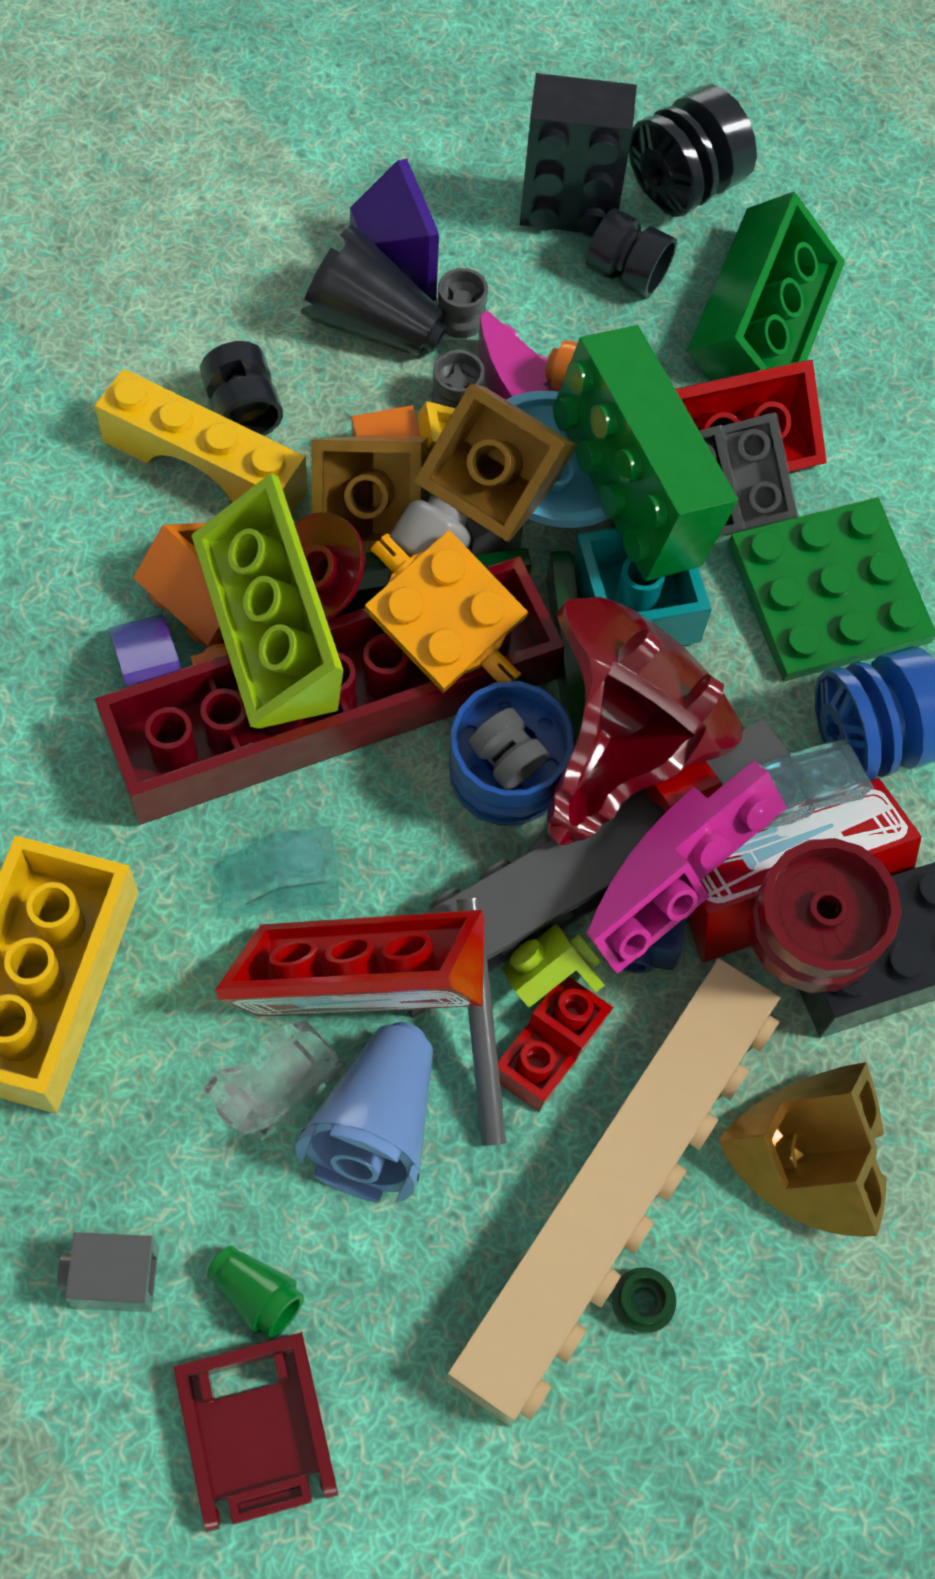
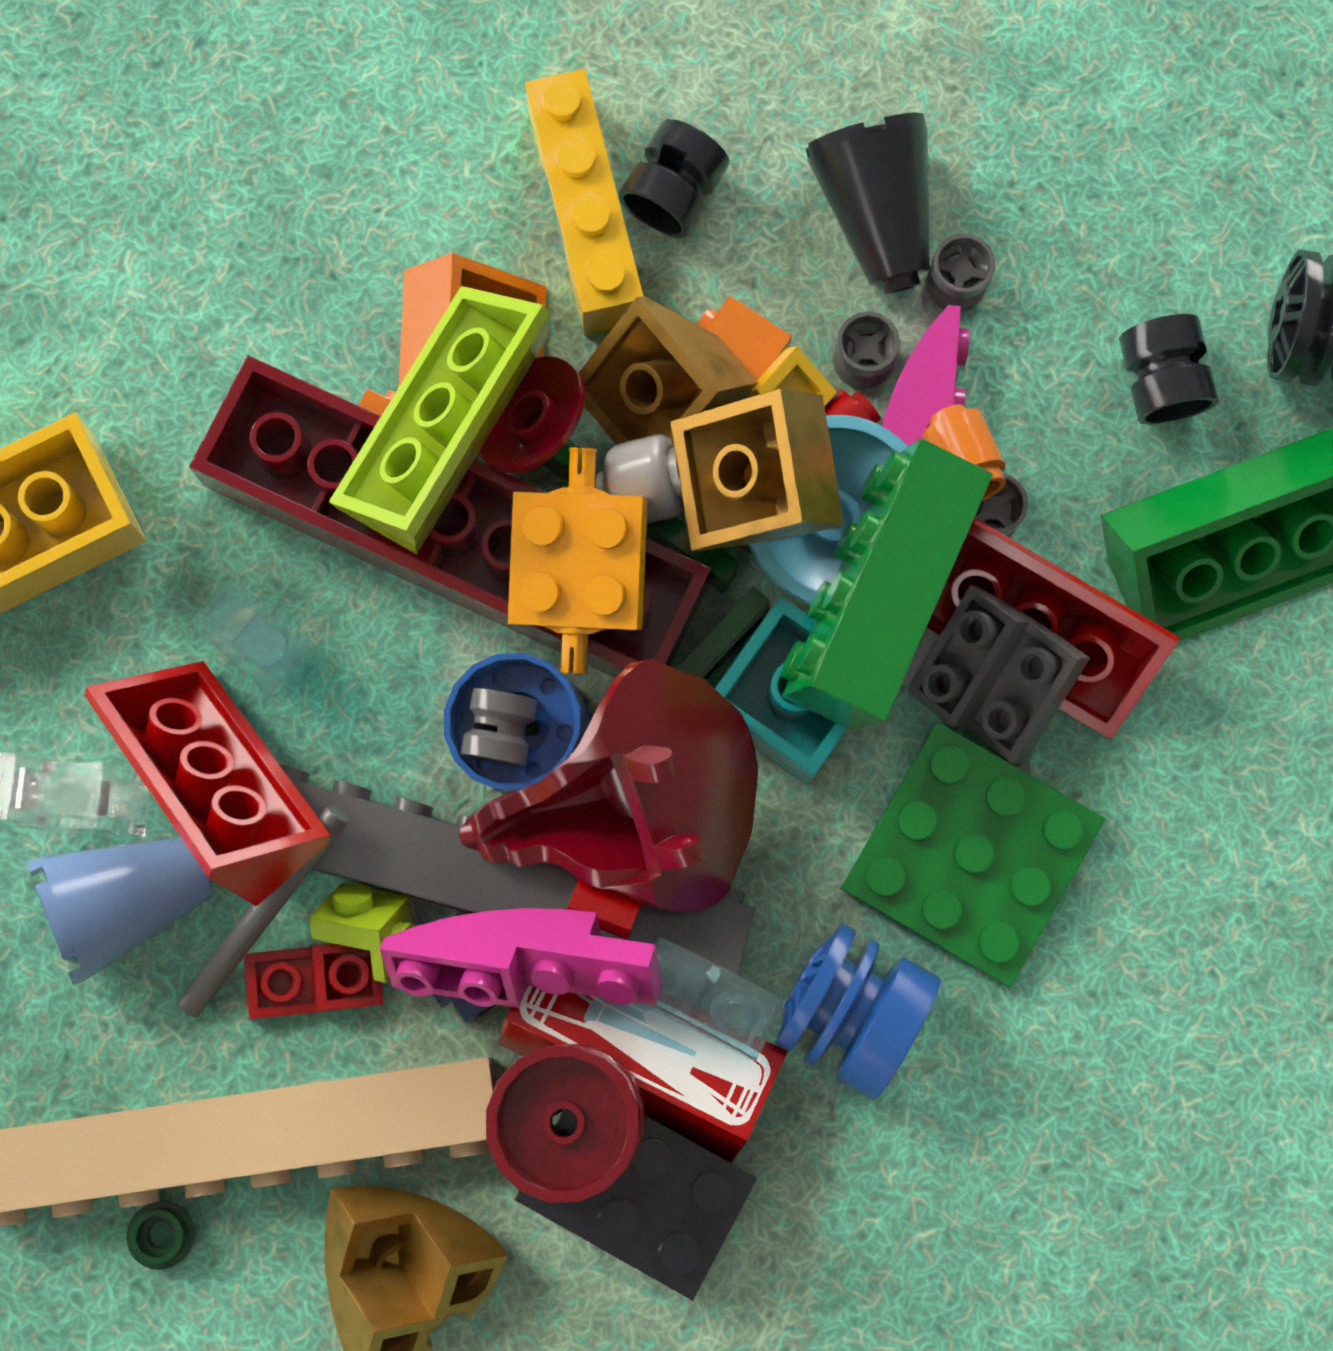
camera: 50 degrees right, 15 degrees up
dark purple slope [109,614,181,686] -> none
dark purple slope [344,158,439,301] -> none
black brick [519,73,637,236] -> none

